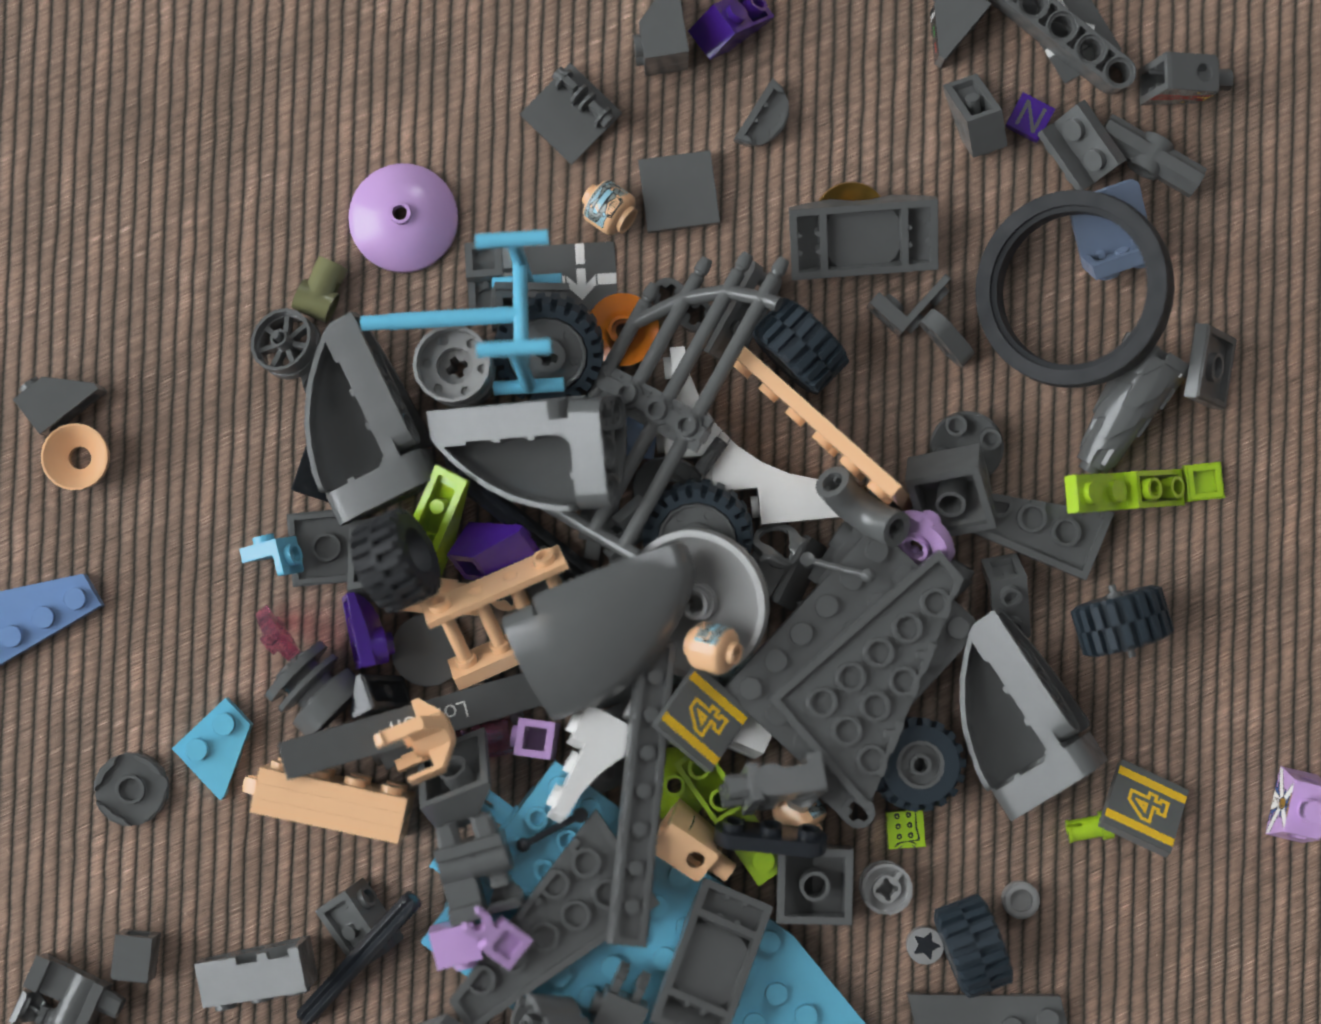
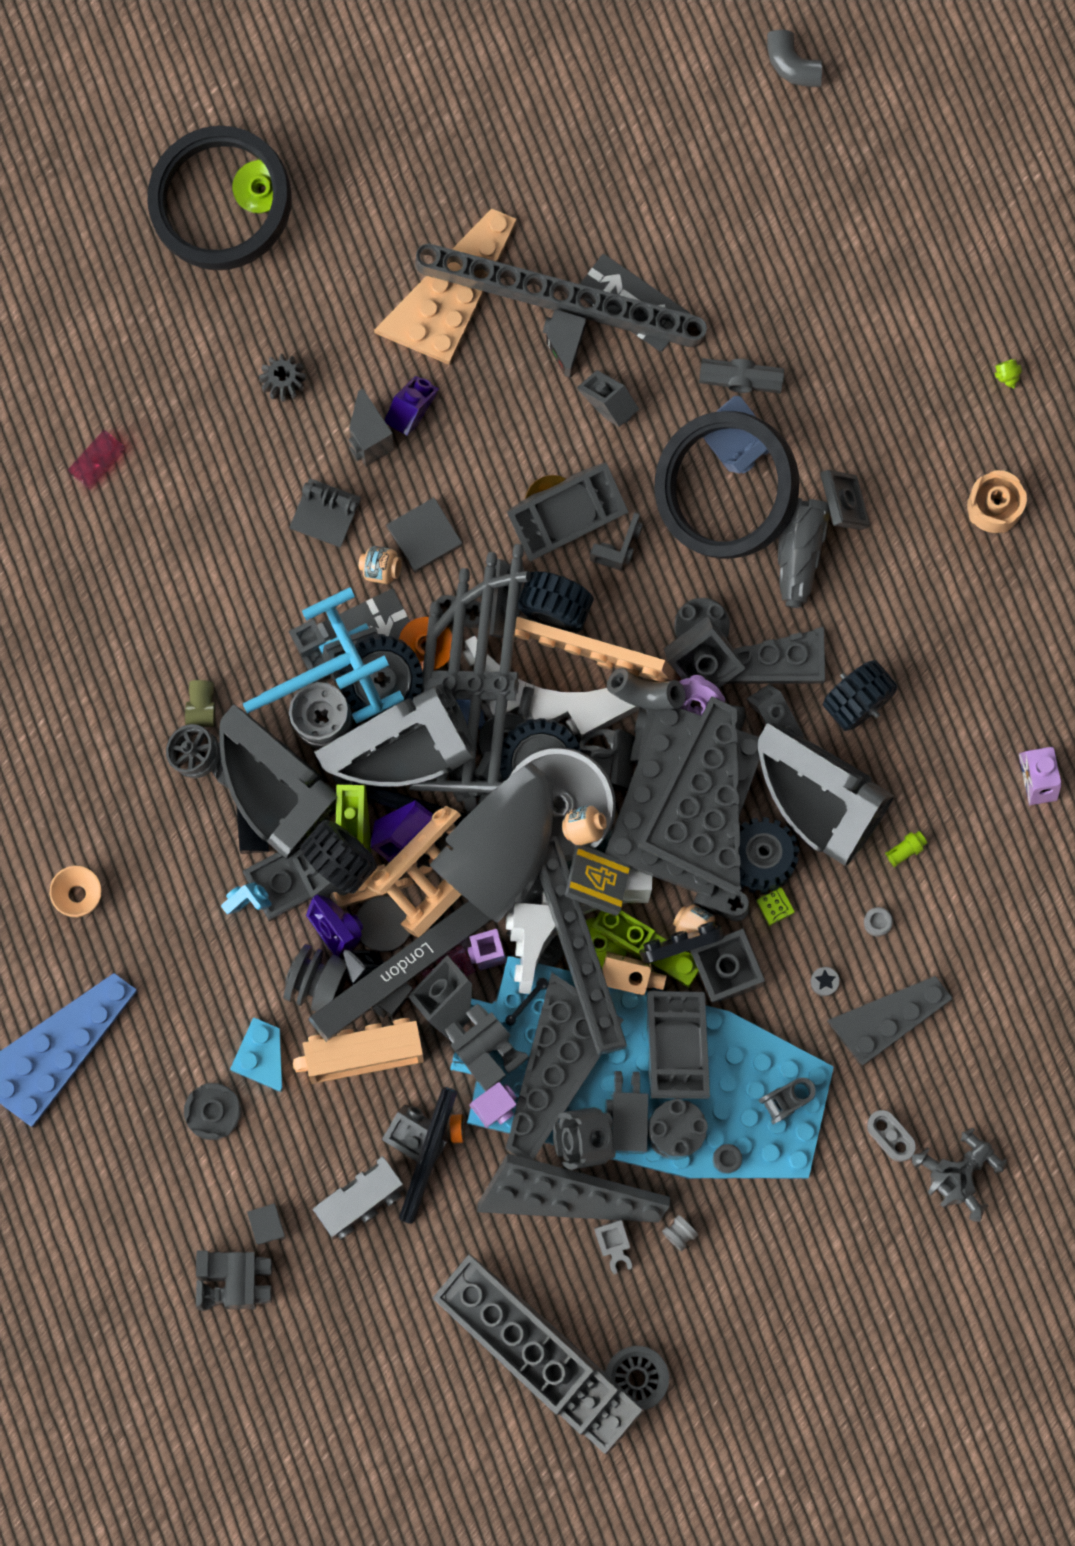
camera: 25 degrees left, 10 degrees down
dark grey slope [13,377,108,436] -> none
clear pink plate [255,604,300,661] -> none
lavender dish [349,163,458,273] -> none
light nougat piece [373,698,457,786] -> none
lavender plate [461,906,533,971] -> none
dark grey hips [719,752,828,816] -> none
dark grey plate [733,78,789,147] -> none
dark grey hinge [800,552,876,583] -> none
light grey wheel [858,860,913,915] -> none
dark grey beam [919,308,975,367] -> none
black wheel [934,894,1013,999] -> none
dark purple tile [1005,92,1055,143] -> none
dark grey bracket [1038,100,1127,190] -> none
lime slope [1064,469,1185,514] -> none
dark grey tile [1098,759,1189,858] -> none
dark grey torso [1138,52,1233,105] -> none
lime tile [1182,462,1225,502] -> none
none -> orange tile [450,1114,465,1143]

